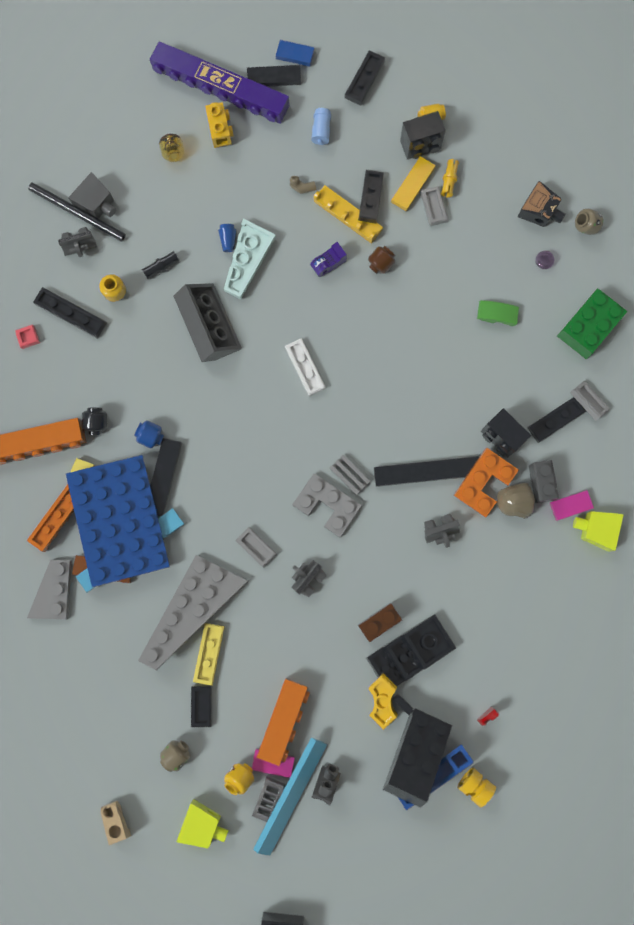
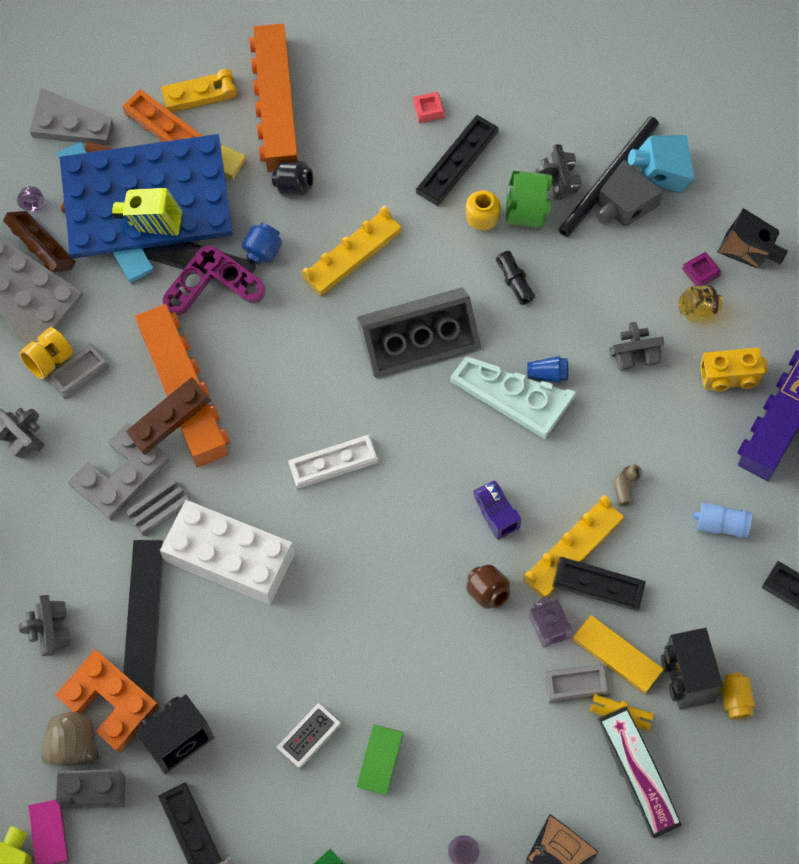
camera: 95 degrees right, 15 degrees down
none -> reddish brown plate [3,211,76,272]
none -> clear purple plate [17,186,44,211]
none -> yellow wheel [19,327,73,379]
none -> neon yellow torso [112,188,182,236]
none -> reddish brown plate [126,377,211,455]
none -> orange brick [135,304,230,467]
none -> white brick [160,500,295,605]
none -> yellow plate [161,69,237,112]
none -> magenta beam [163,246,265,316]
none -> tile [276,703,341,770]
none -> yellow hinge [302,206,402,297]
none -> bright green brick [505,170,552,228]
none -> clear purple brick [529,597,572,648]
none -> slope [597,706,682,838]
none -> dark grey hips [609,322,665,370]
none -> medium azure torso [628,135,695,193]
none -> magenta tile [682,251,722,289]
none -> black torso [717,208,788,268]

